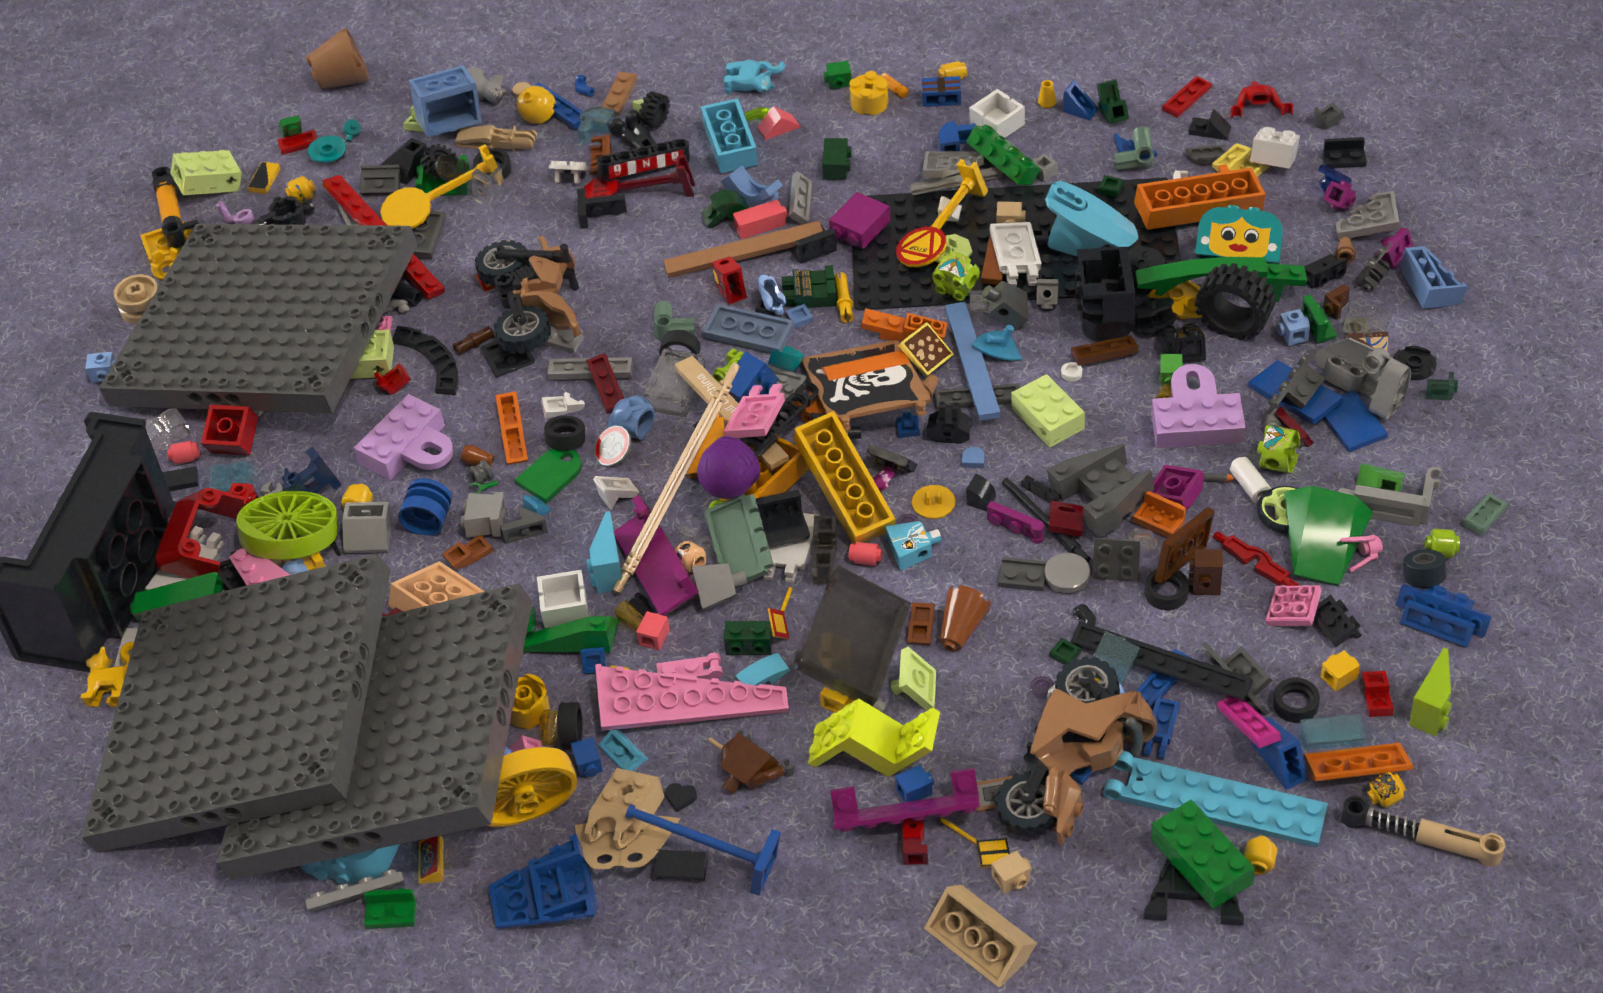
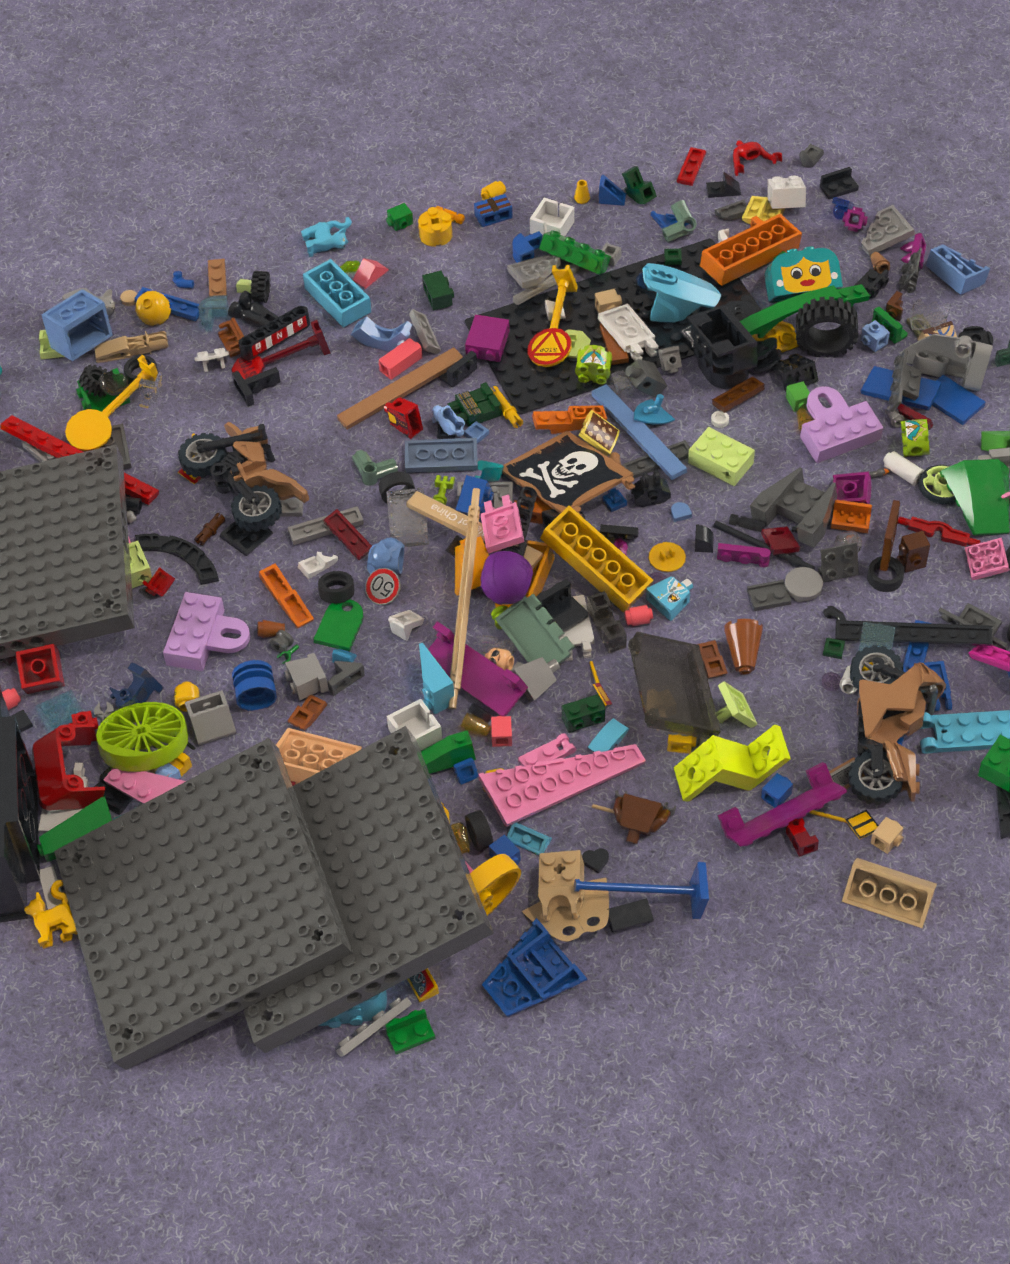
camera: 25 degrees left, 5 degrees up
dark grey plate [360,165,400,195] -> none
black slope [380,138,427,184] -> none
dark green brick [701,190,749,228] -> none
orange slope [821,350,910,381] -> none

